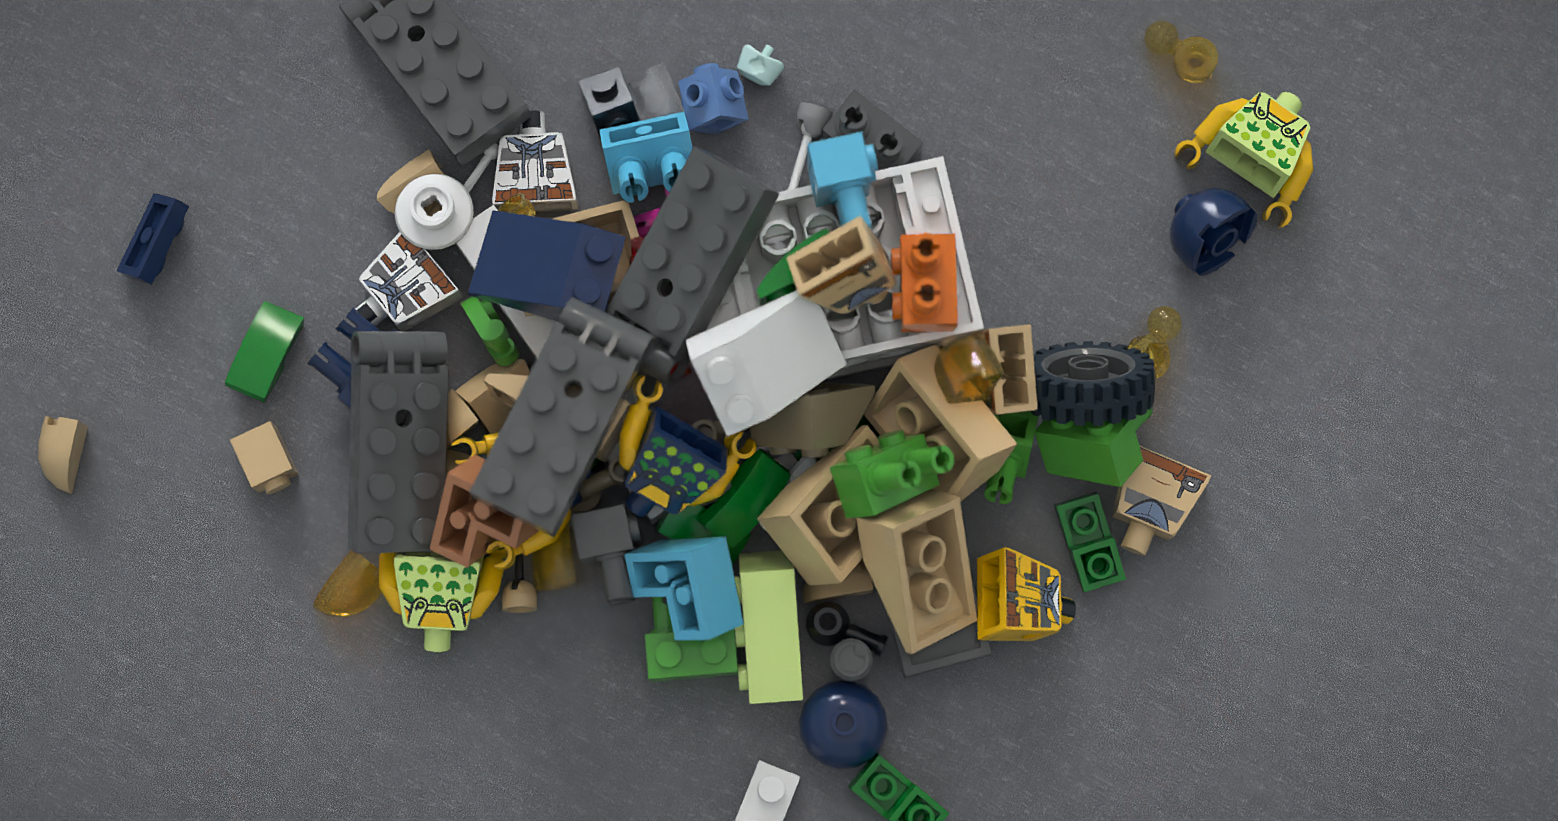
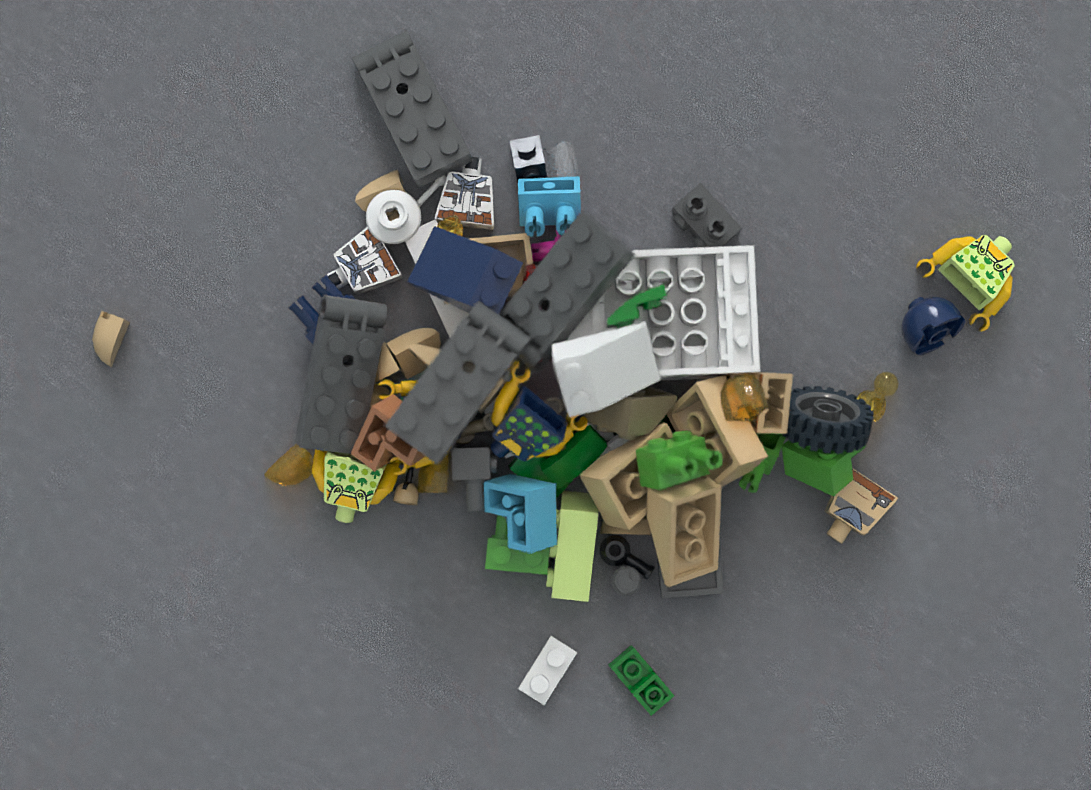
camera: 10 degrees right, 5 degrees up
dark blue plate [117,193,189,285] -> none
green slope [225,301,304,403] -> none
tan brick [230,421,299,495] -> none
bright green plate [460,296,519,366] -> none
medium blue brick [678,63,749,135] -> none
light aqua piece [737,45,784,86] -> none
tan torso [787,216,896,314] -> none
light grey hinge [788,102,833,190] -> none
dark blue cylinder [799,681,888,769] -> none
medium azure brick [806,132,878,229] -> none
orange brick [890,233,958,332] -> none
yellow torso [977,547,1076,641] -> none
green slope [1054,492,1126,592] -> none
clear yellow plate [1144,20,1218,83] -> none

